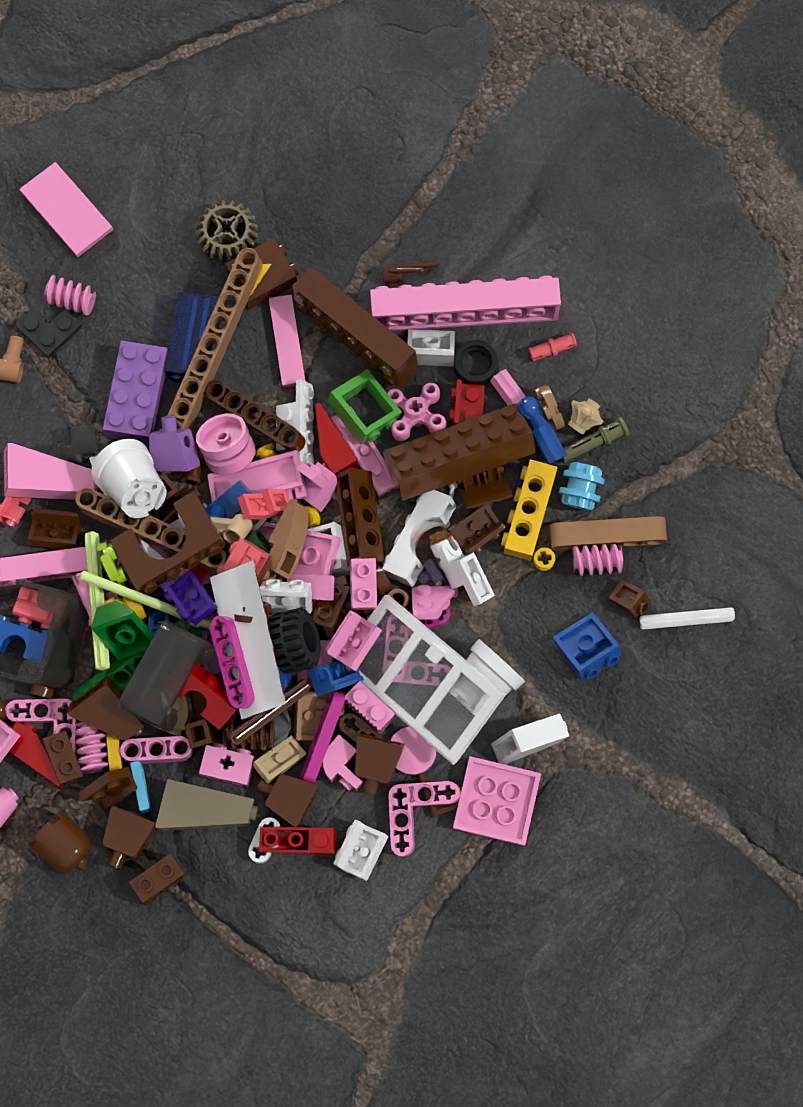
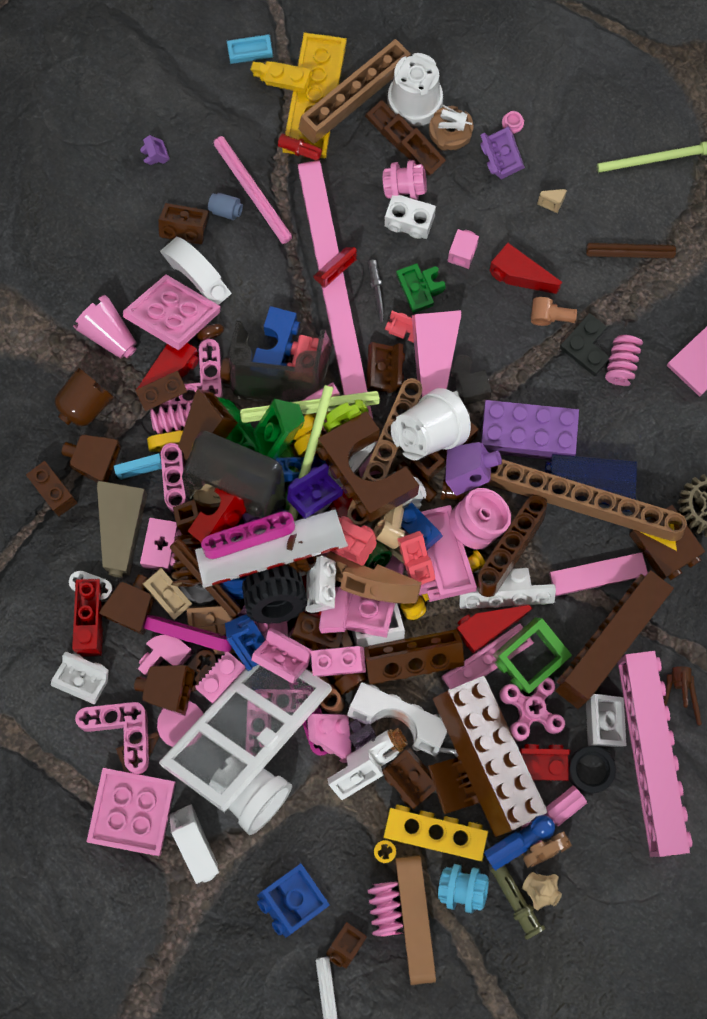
camera: 90 degrees right, 0 degrees up
reddish brown bracket [78,767,137,810] -> none
bright pink brick [296,462,337,512] -> none
coral pin [528,333,577,362] -> none

